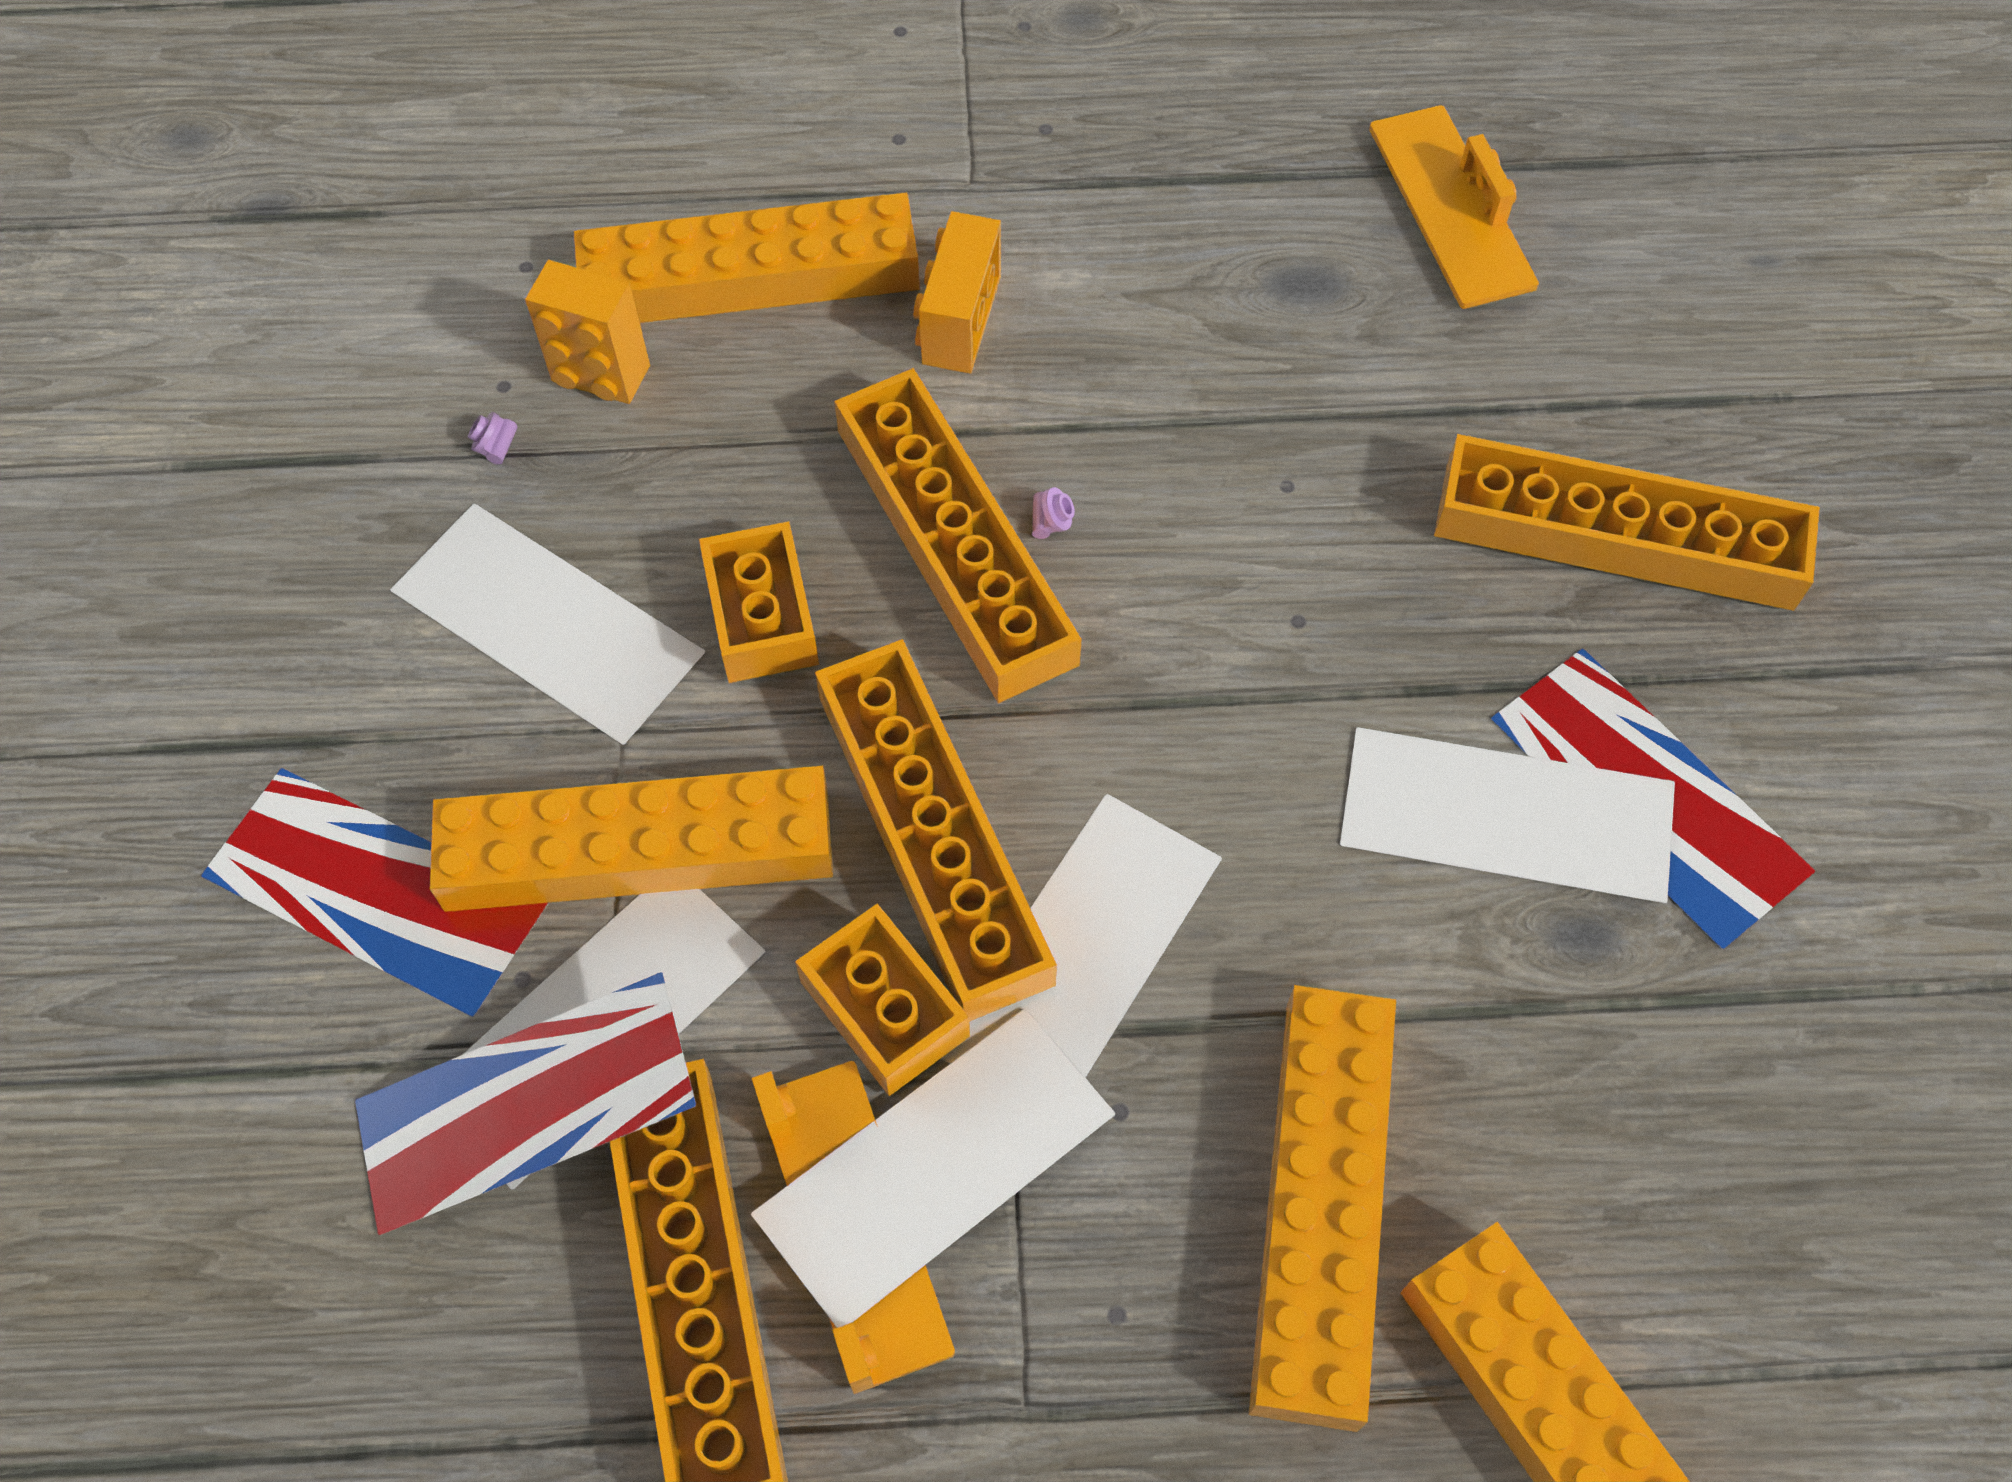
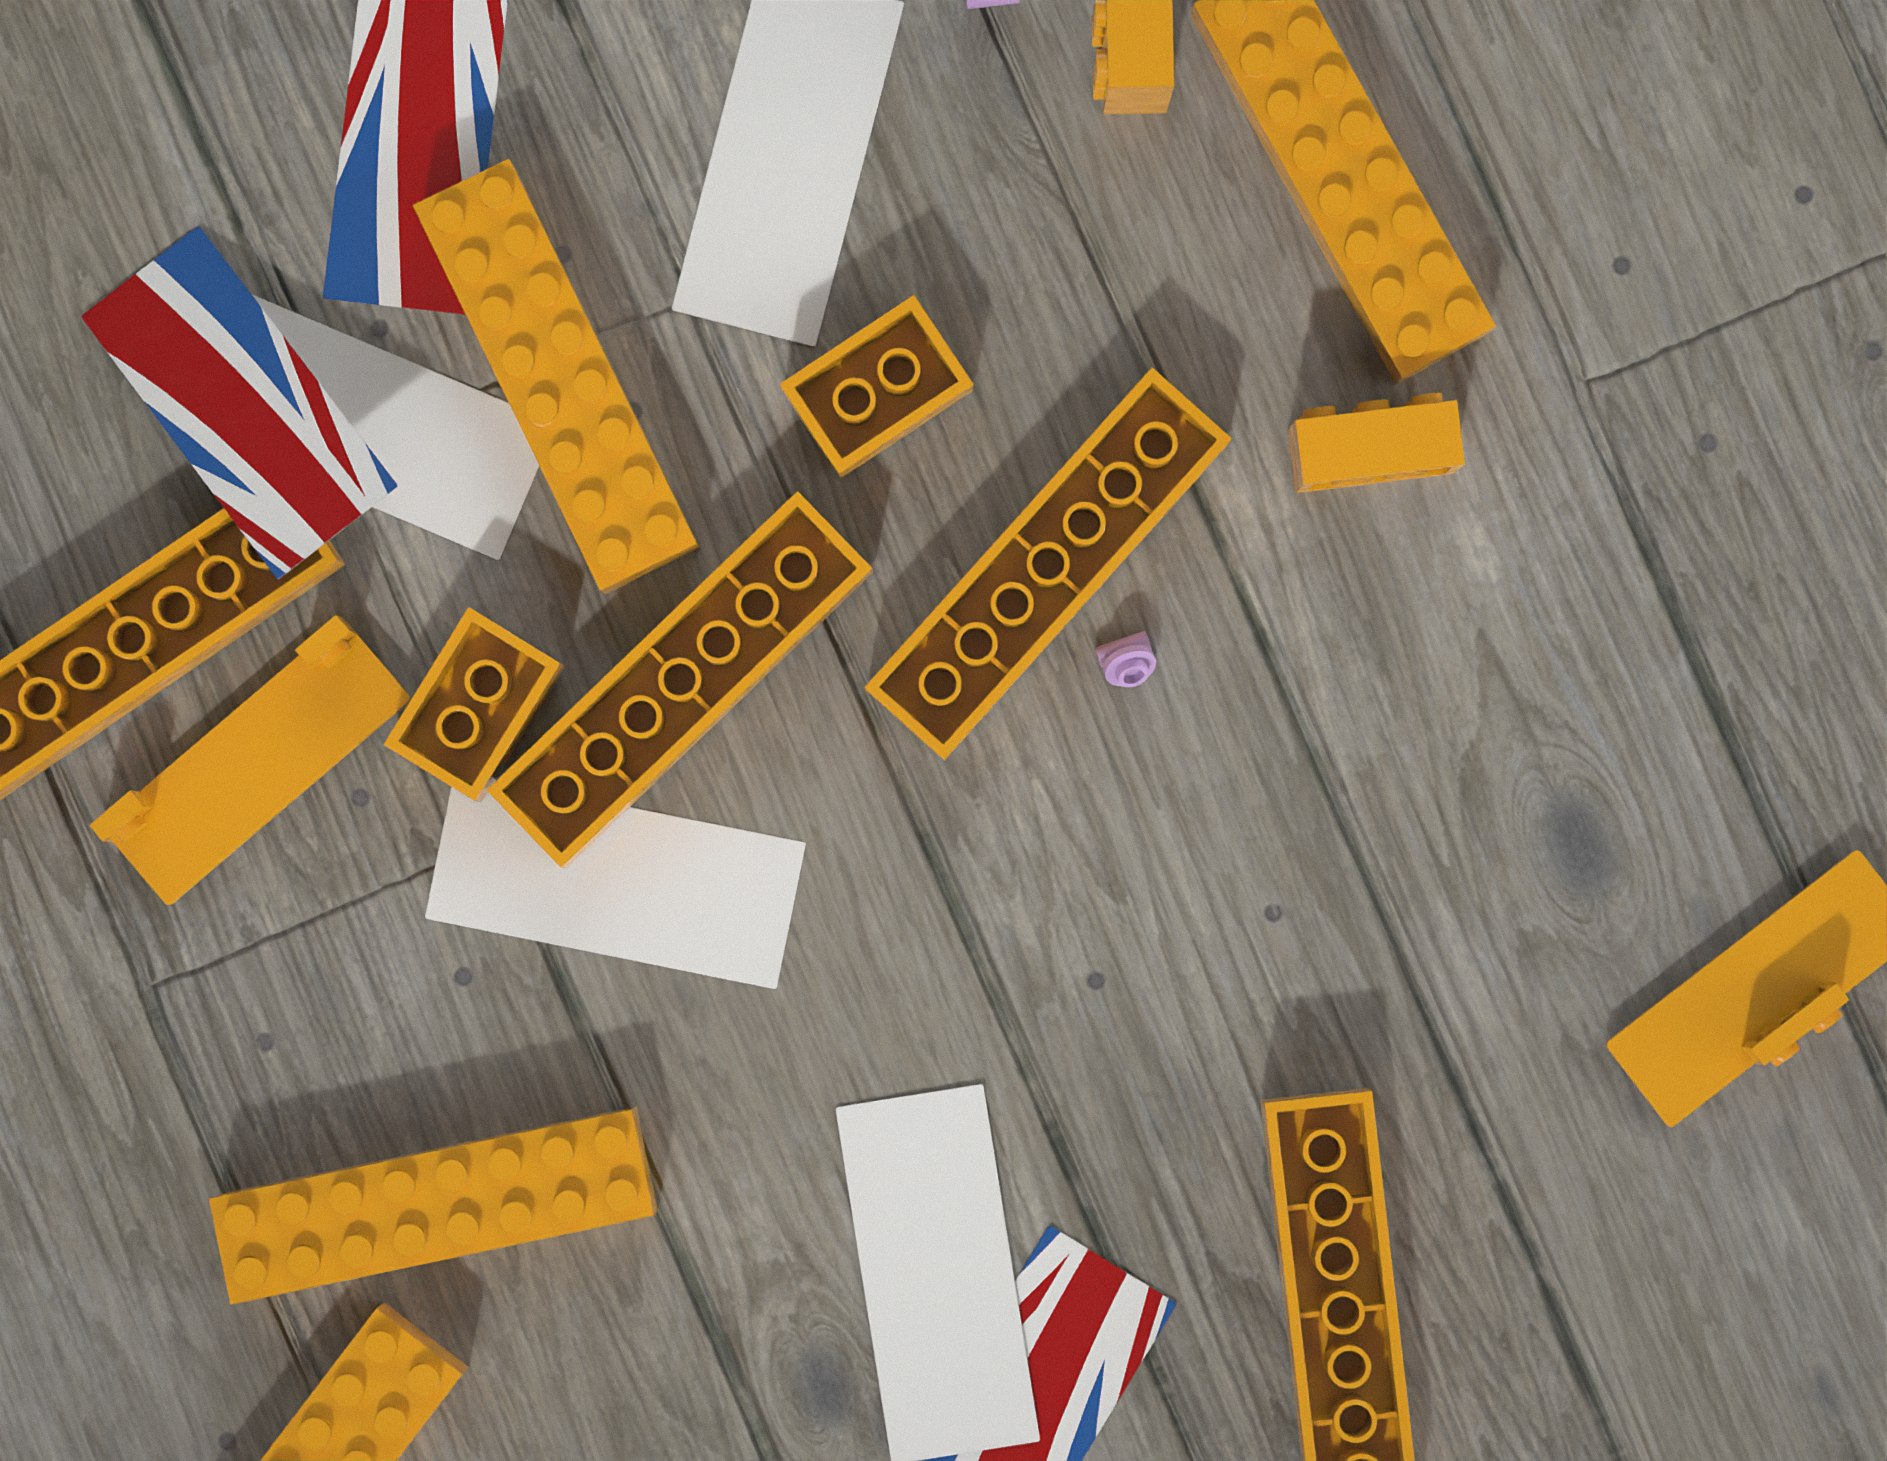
camera: 75 degrees right, 25 degrees up
white sticker [751,1009,1115,1328] -> none

